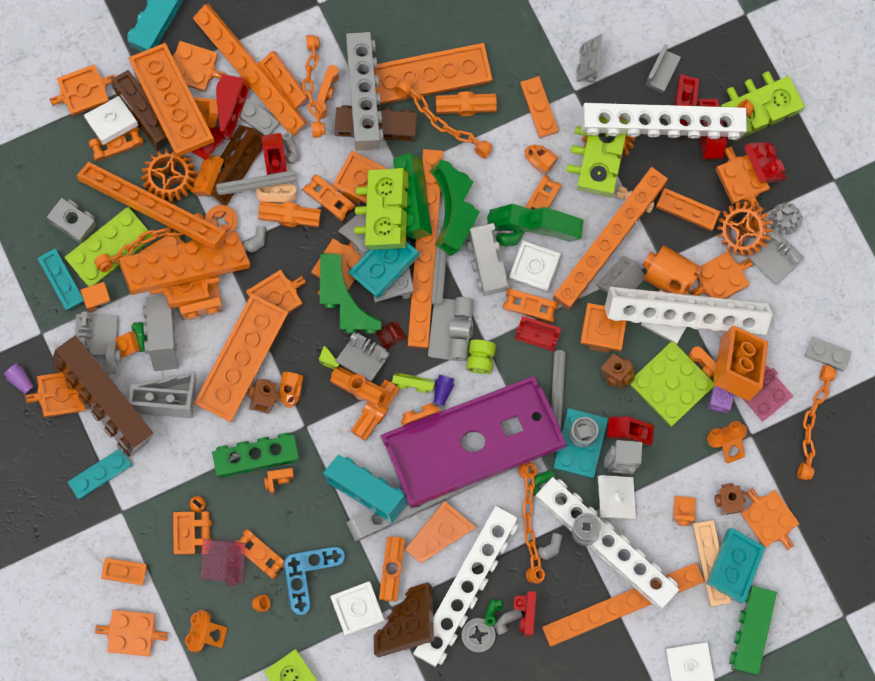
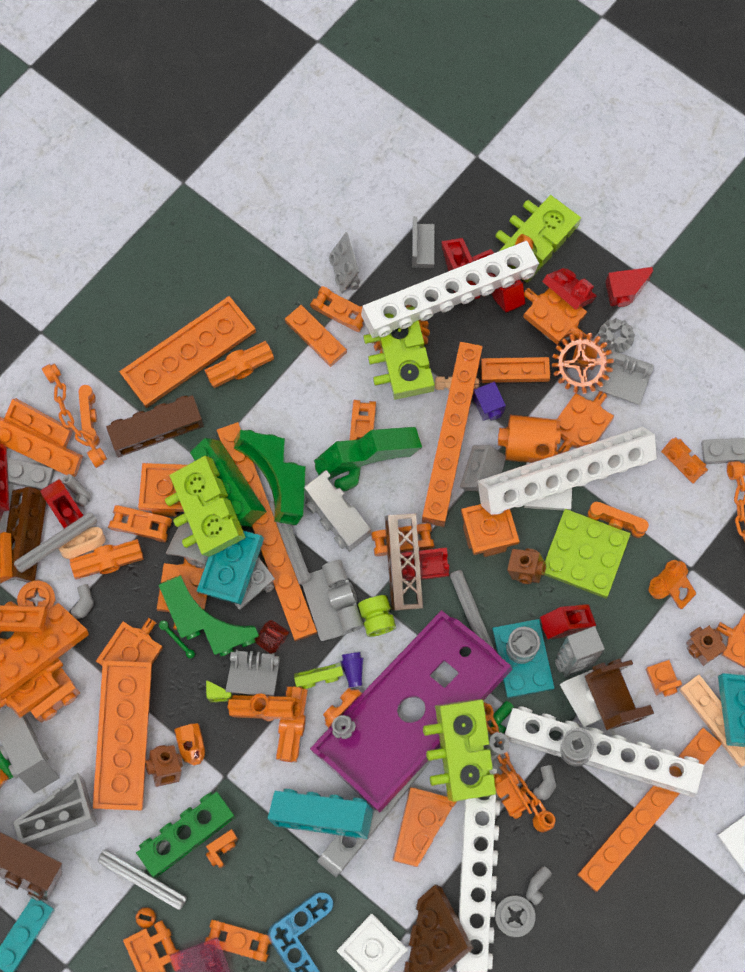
camera: 20 degrees left, 5 degrees down
light grey brick [346,32,383,151] -> none
orange piece [379,536,405,602] -> none
orange piece [394,79,493,159] -> none
green arm [485,598,503,626] -> none
white plate [509,240,561,292] -> none
red hinge [513,591,536,638] -> none
orange rock [524,144,558,175] -> none
medium lavender brick [707,386,734,414] -> none
orange brick [713,325,768,401] -> none
clear pink hinge [742,365,794,422] -> none
none -> axle [98,850,187,910]
none -> green hinge [159,620,195,659]
none -> orange plate [310,286,364,332]
none -> light grey plate [332,715,356,739]
none -> fence [384,513,423,610]
none -> lime piece [423,699,496,802]
none -> dark purple brick [472,382,506,421]
none -> light grey bush [483,732,509,760]
none -> orange hinge [494,766,532,819]
none -> reddish brown panel [584,659,654,730]
none -> red slope [606,267,653,307]
none -> orange hinge [661,437,708,484]

